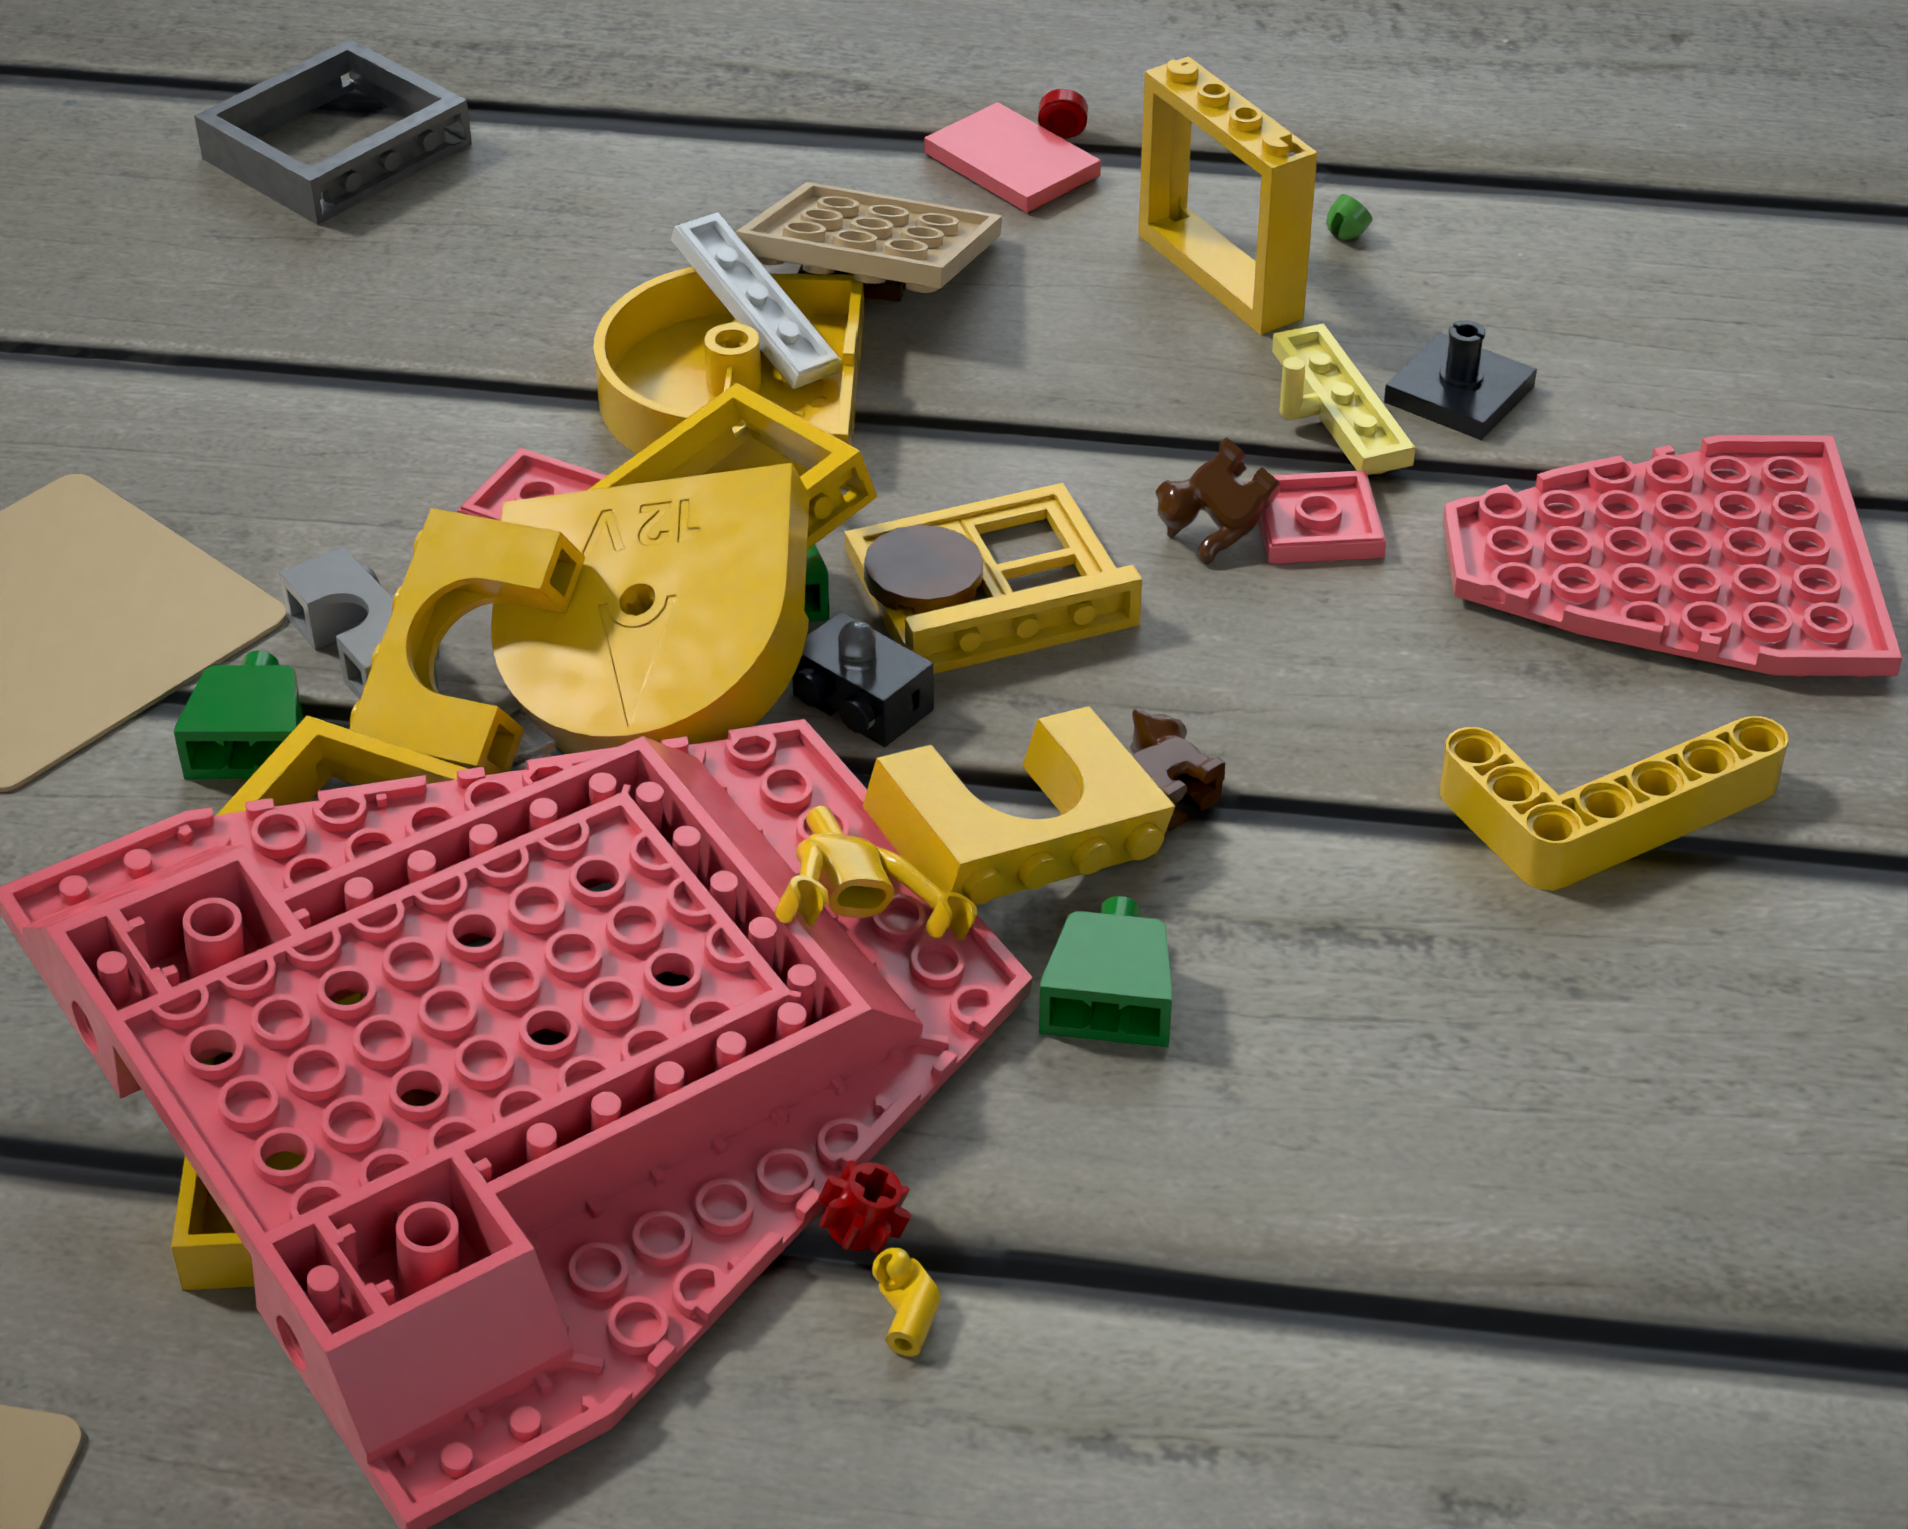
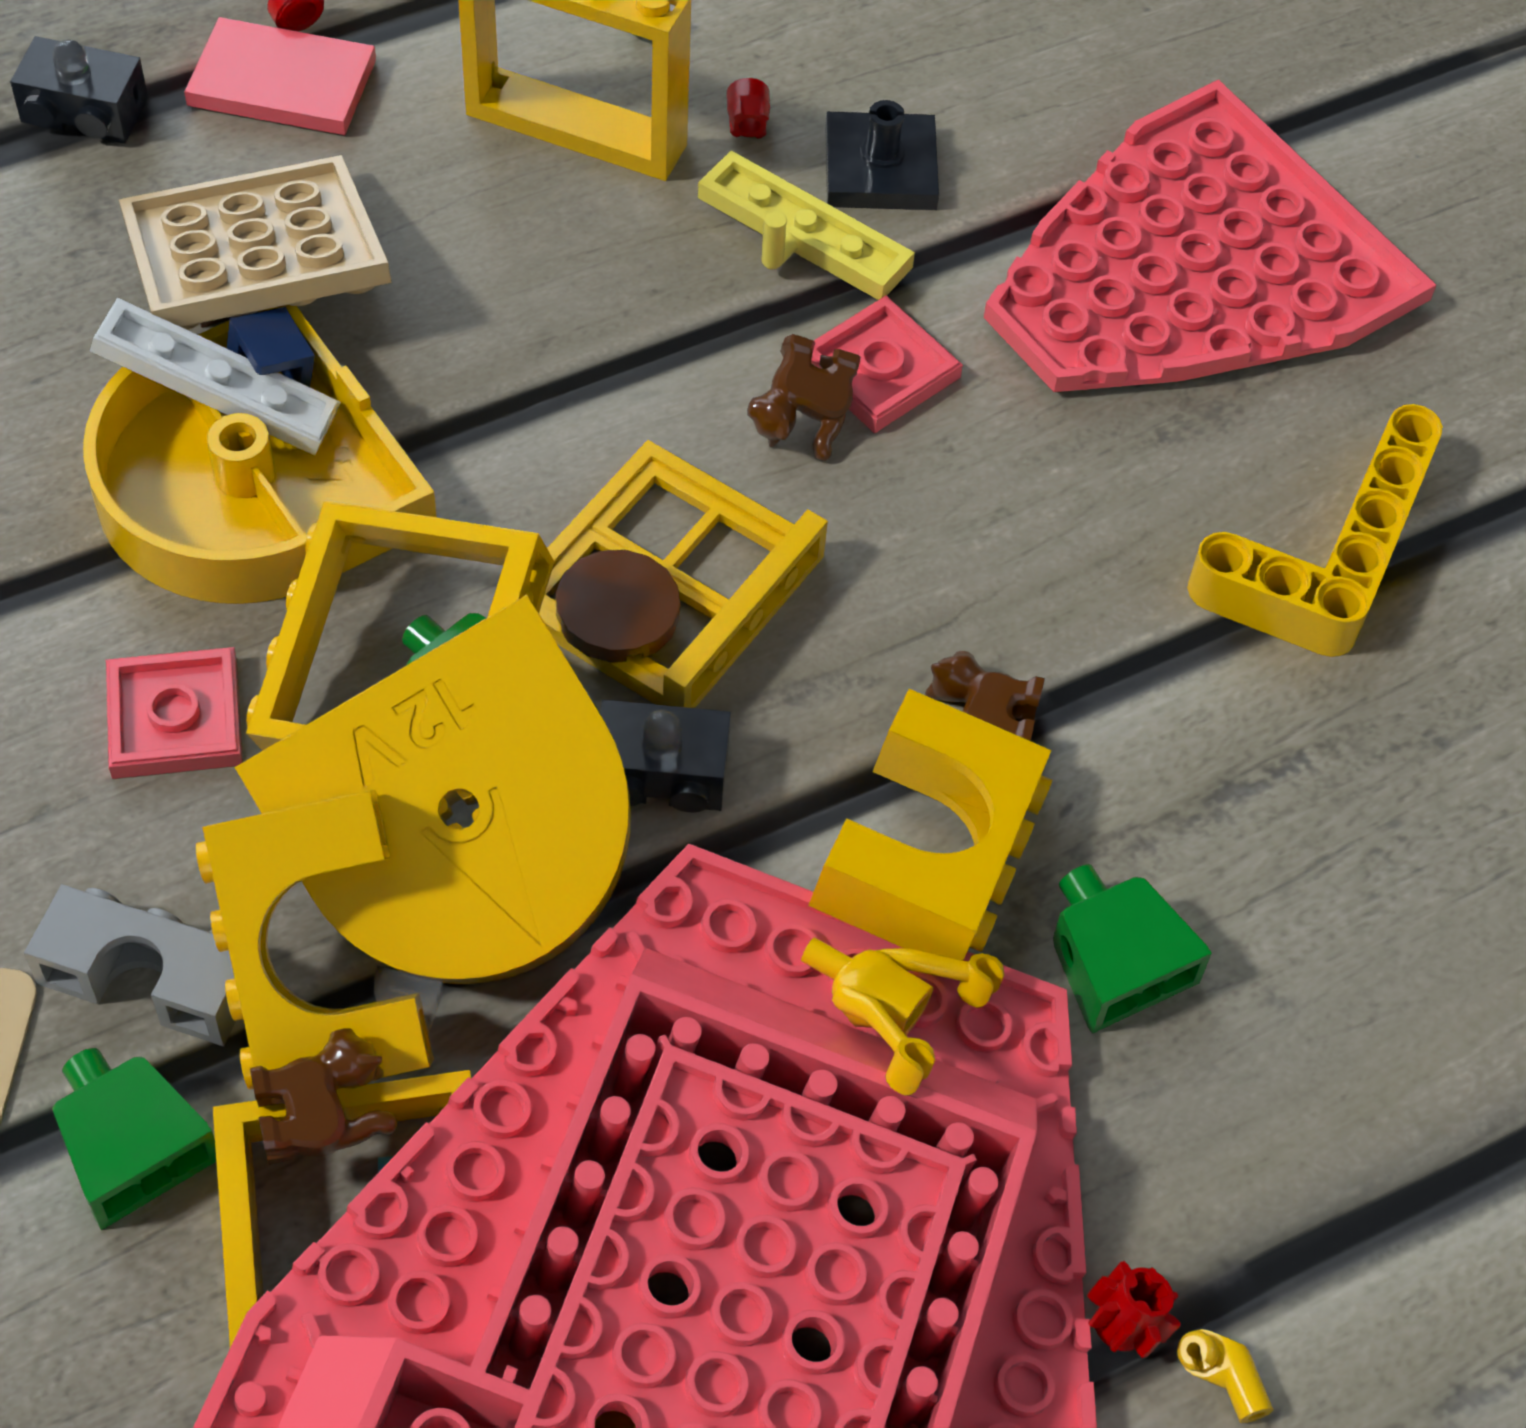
camera: 40 degrees left, 15 degrees up
none -> black piece [10,36,148,143]
none -> dark blue panel [227,307,315,387]
none -> reddish brown animal [250,1028,397,1165]
none -> red hose [726,78,771,139]

